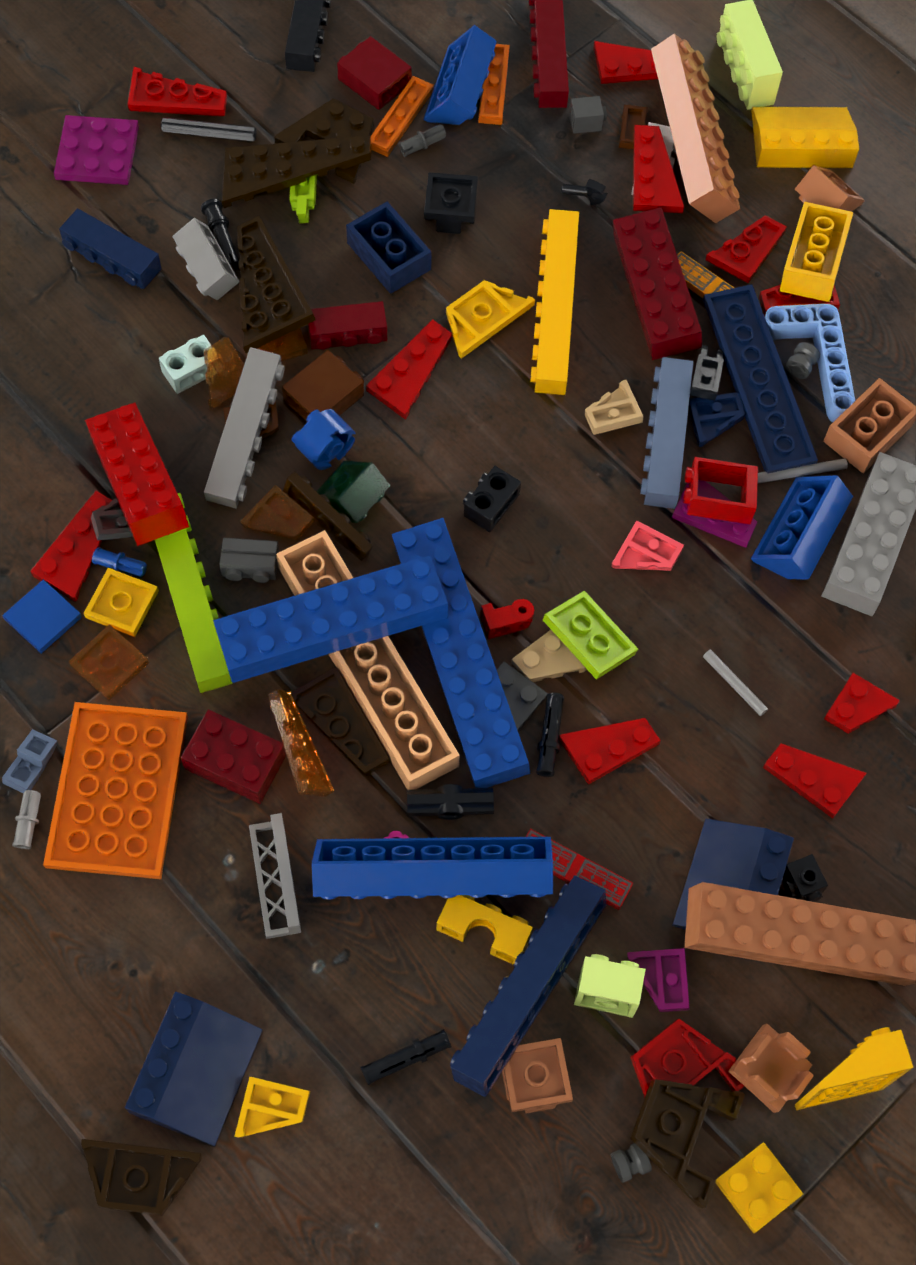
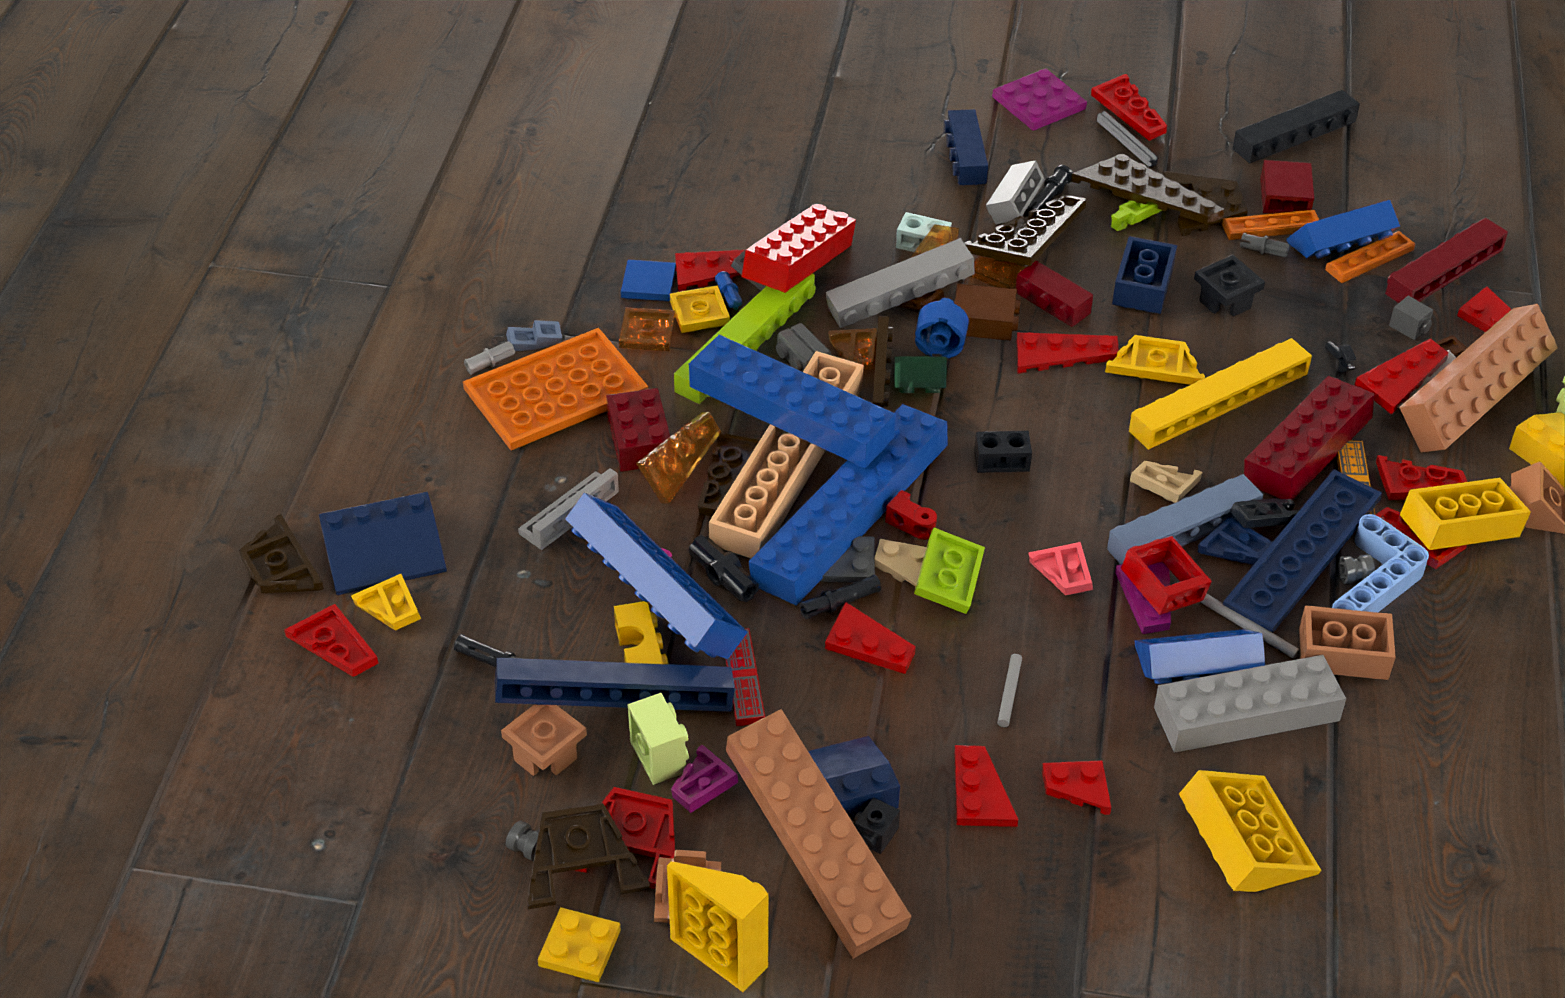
camera: 55 degrees right, 20 degrees down
none -> red wing [284,604,379,677]

